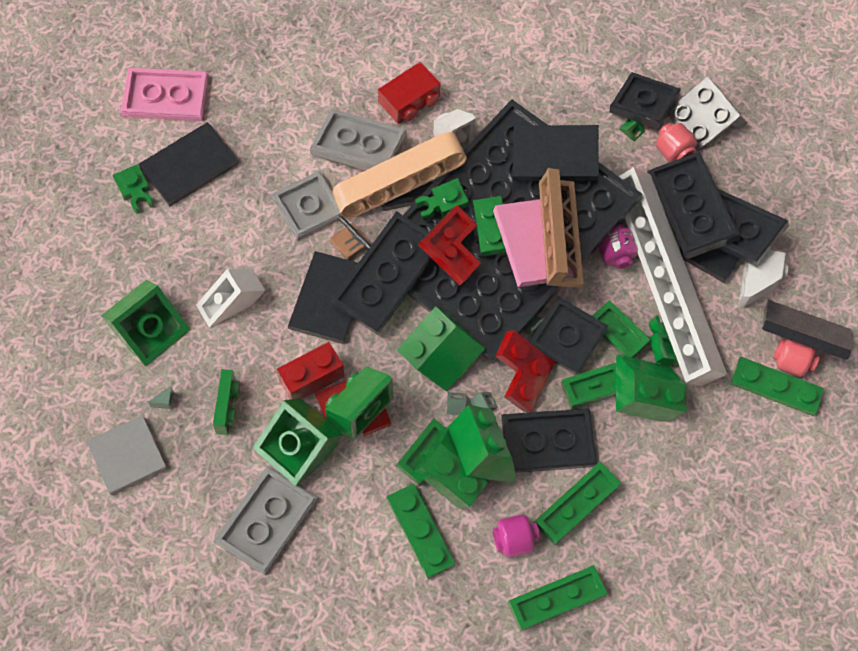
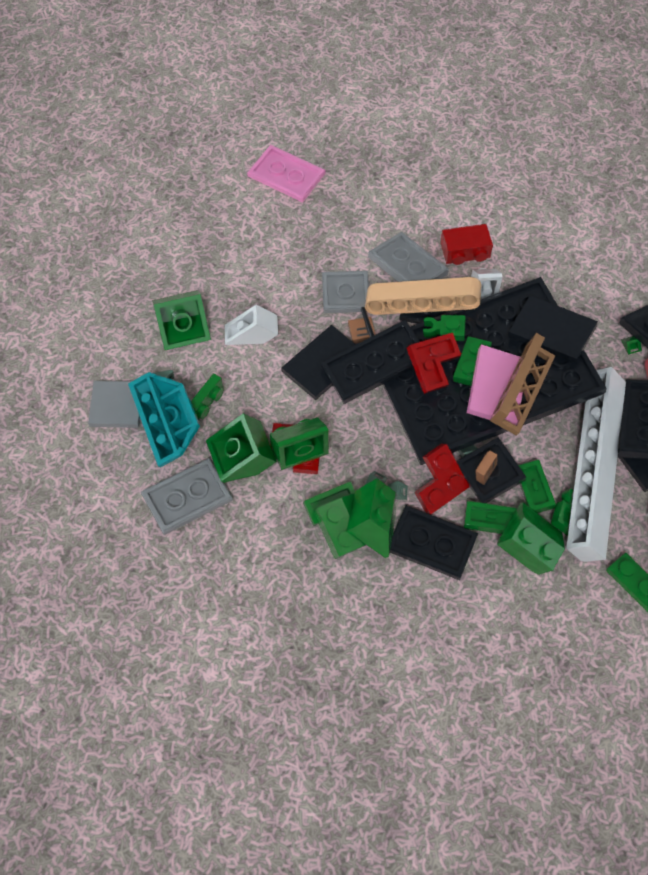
camera: 30 degrees right, 5 degrees down
green plate [112,164,153,214] -> none
black tile [138,122,239,207] -> none
red brick [277,342,345,399] -> none
green plate [386,483,455,580] -> none
green slope [397,306,487,392] -> none
dark pink head [493,514,540,558] -> none
green plate [508,565,608,632] -> none
green plate [534,461,621,545] -> none
dark pink head [599,225,638,269] -> none
none -> teal wedge [128,372,200,468]
none -> nougat tile [476,451,498,485]

